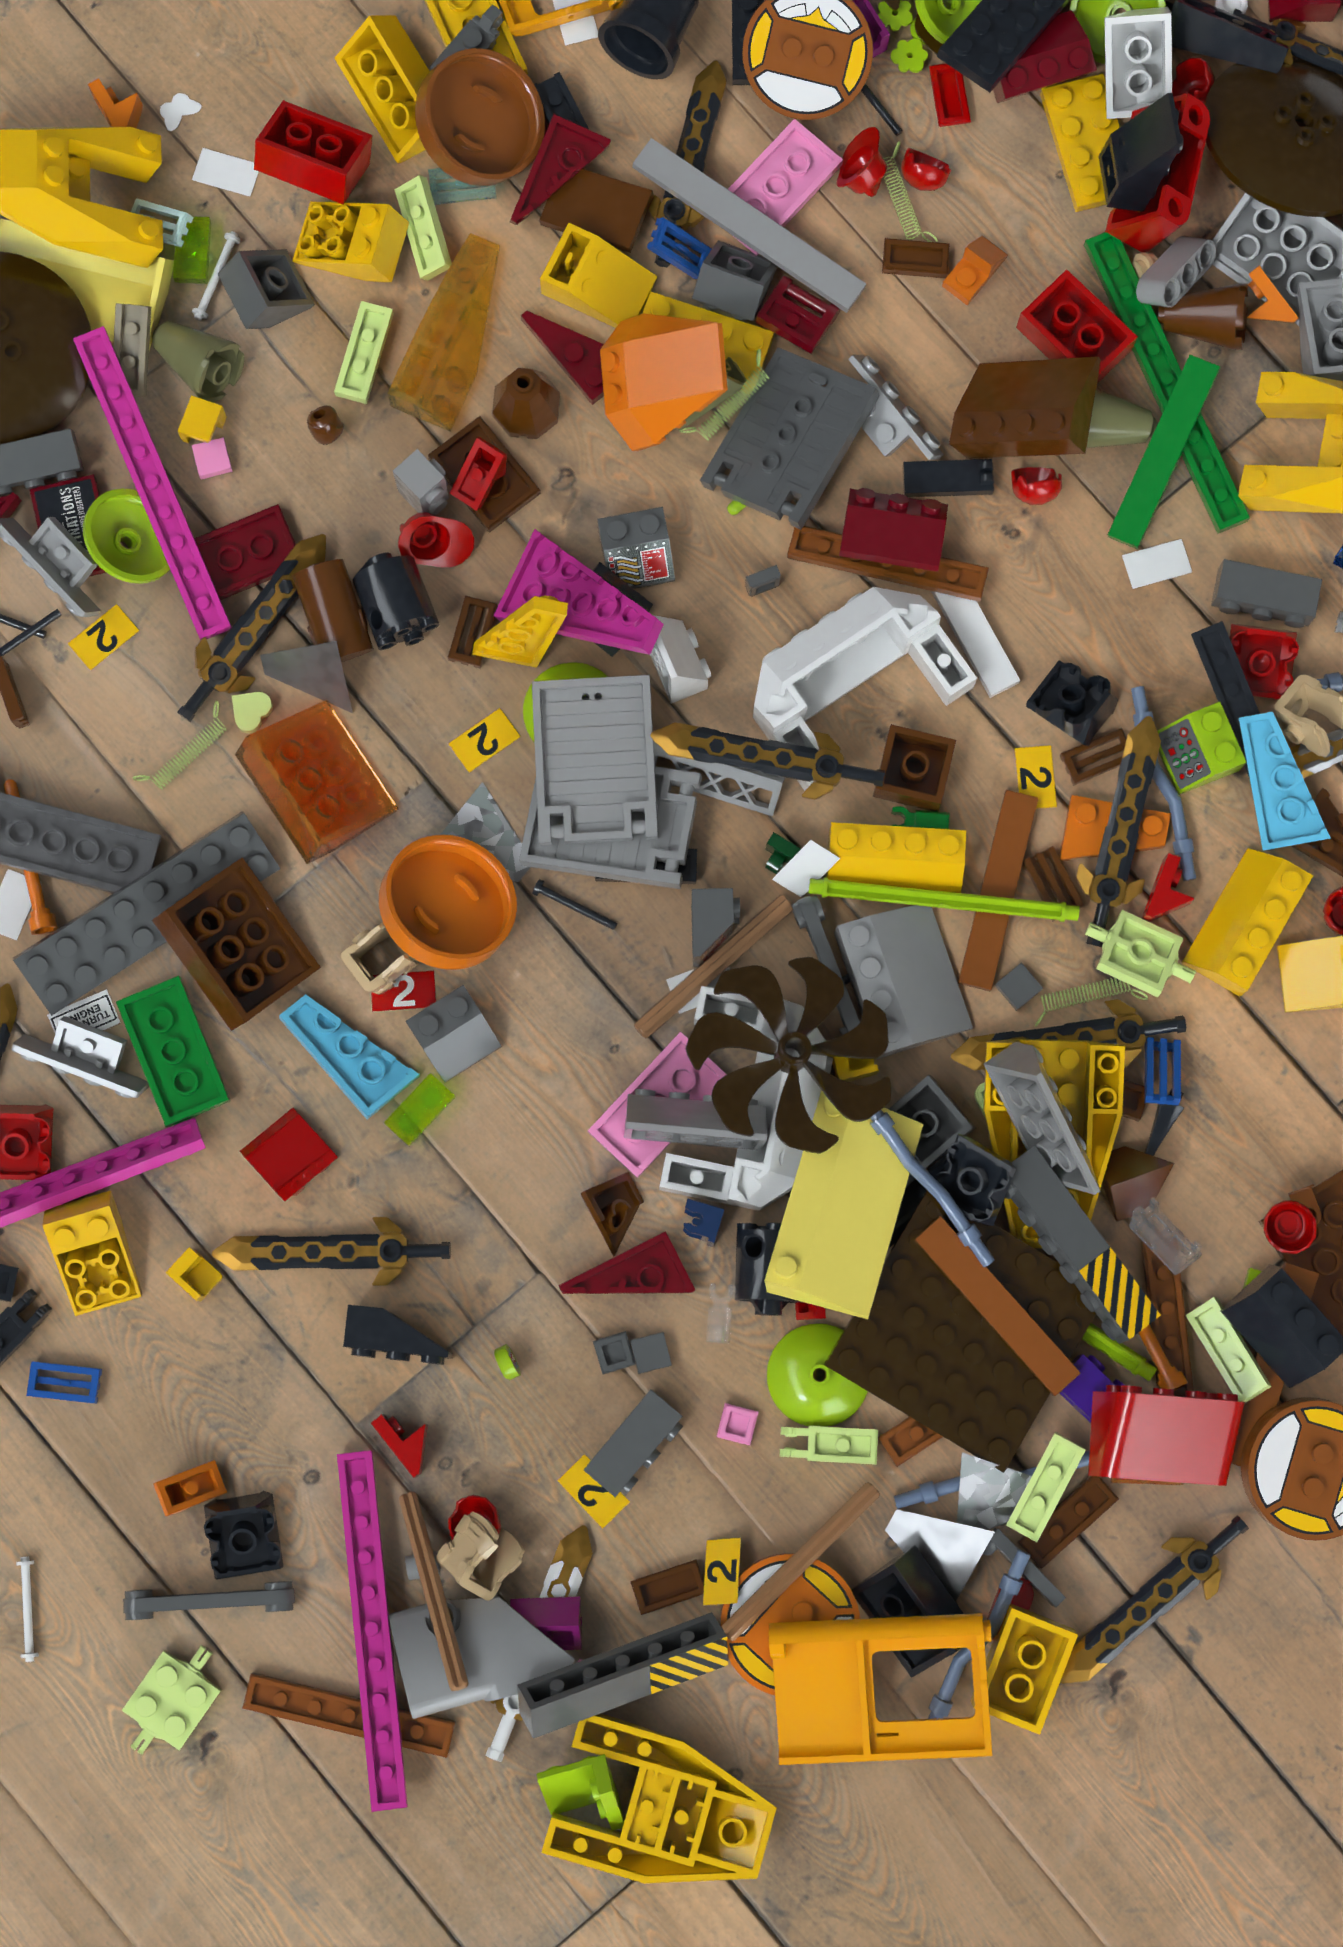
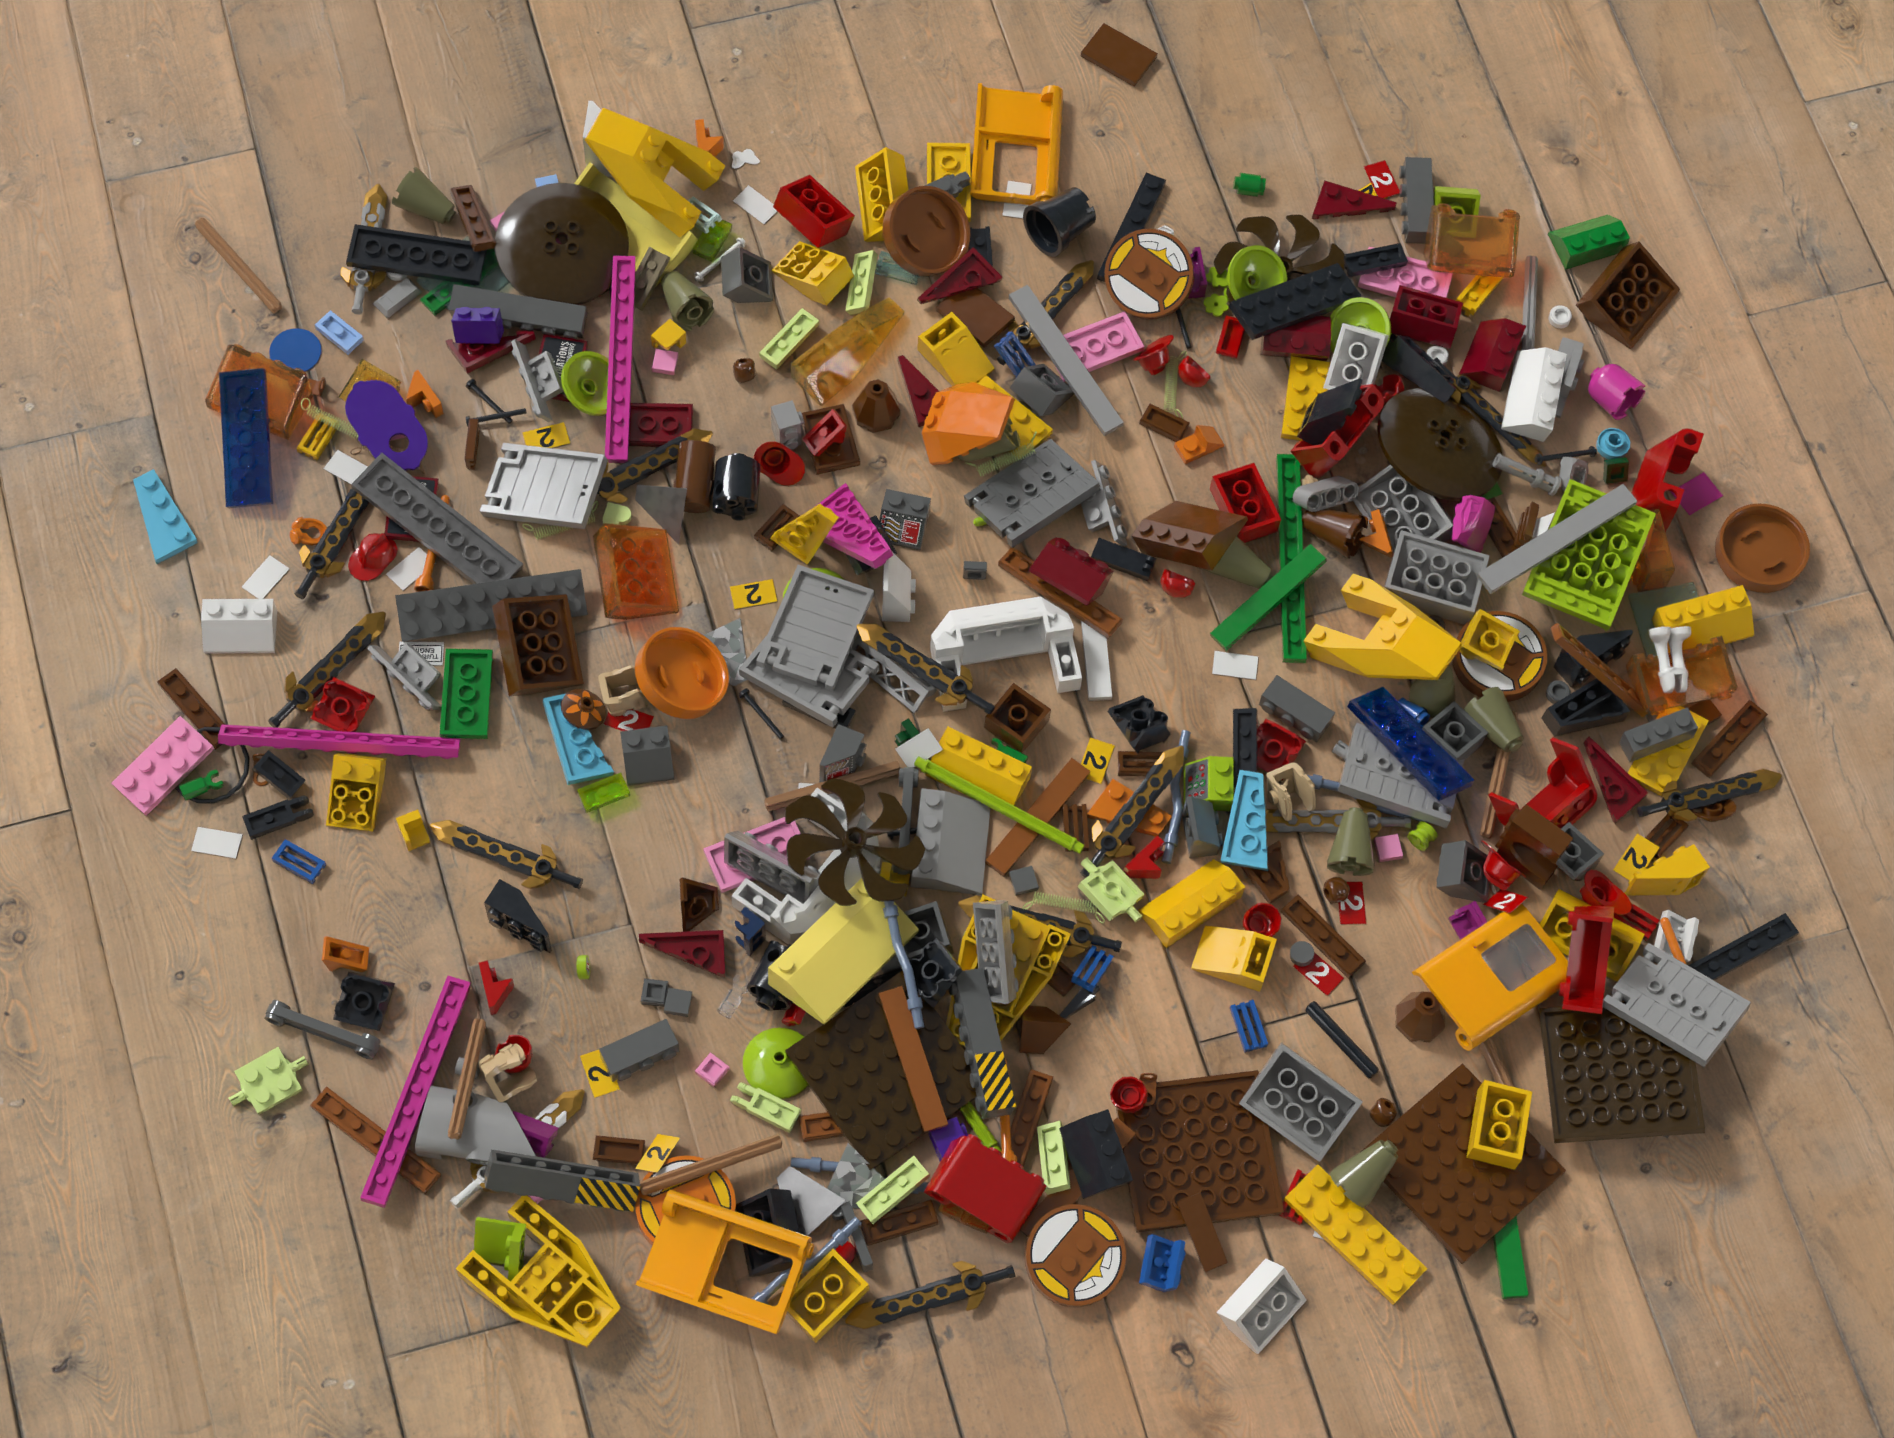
camera: 20 degrees right, 15 degrees down
white axle [16,1556,39,1662] -> none
red slope [240,1108,338,1201] -> none
dark red plate [755,275,841,354] -> none
clear hinge [1129,1197,1202,1276] -> none
none -> door [480,443,608,529]
none -> reddish brown dish [561,689,606,730]
none -> dark grey slope [1182,796,1223,858]

